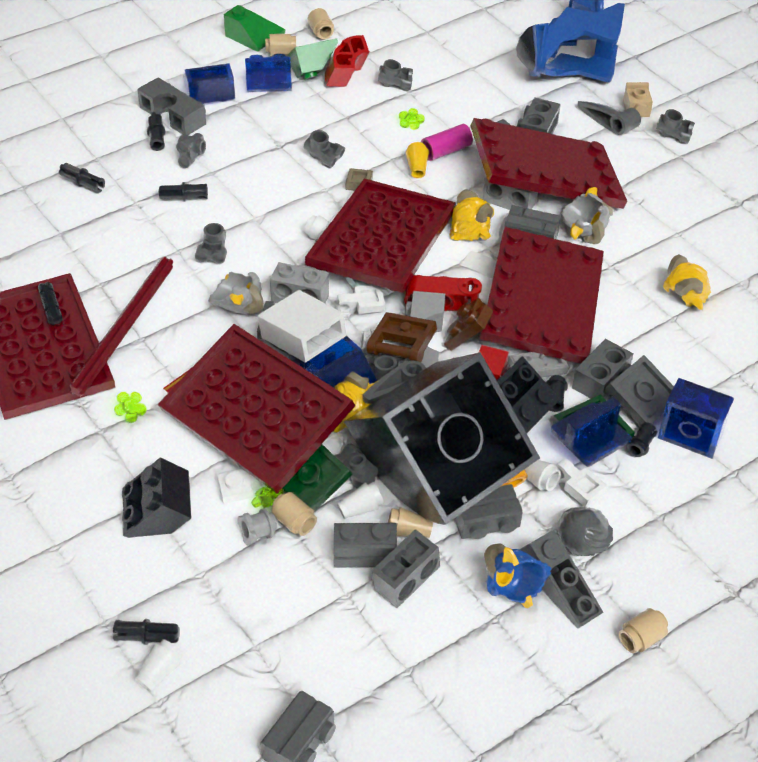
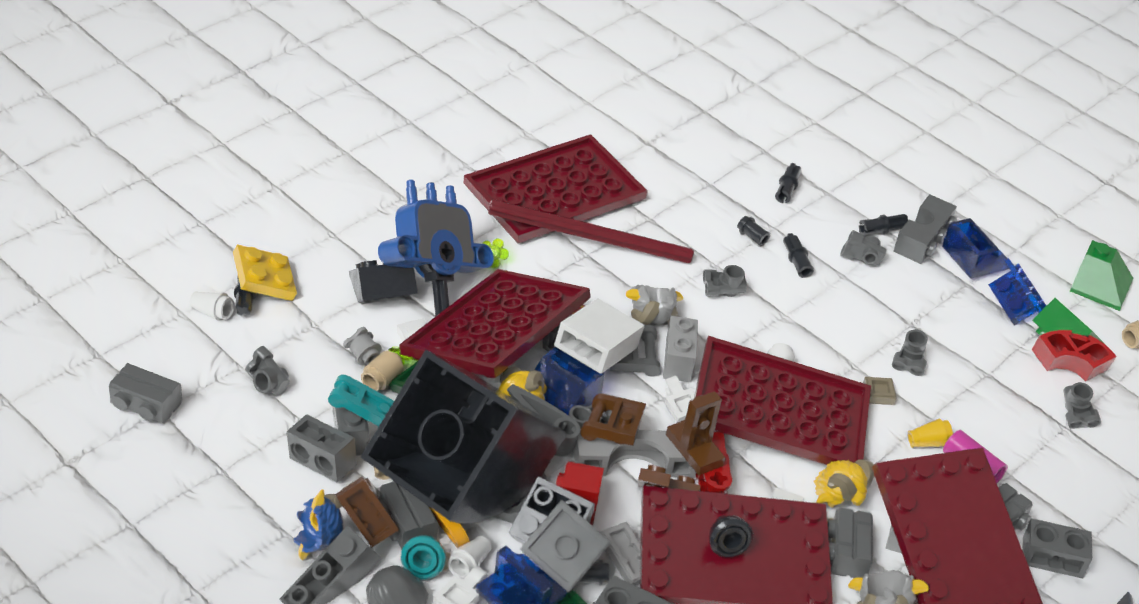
camera: 75 degrees right, 5 degrees down
black axle [38,282,63,326] -> none
tan brick [265,34,296,57] -> none
clear neon green plant [399,108,425,130] -> none
none -> yellow plate [233,244,297,301]
none -> dark grey plate [245,346,290,396]
none -> teal plate [328,374,394,427]
none -> reddish brown bracket [335,476,399,548]
none -> piece [378,179,494,317]
none -> teal brick [401,535,446,580]
none -> tile [519,500,611,593]
none -> reddish brown bracket [665,391,725,475]
none -> black brick [709,515,753,558]
none -> black pin [737,216,771,246]

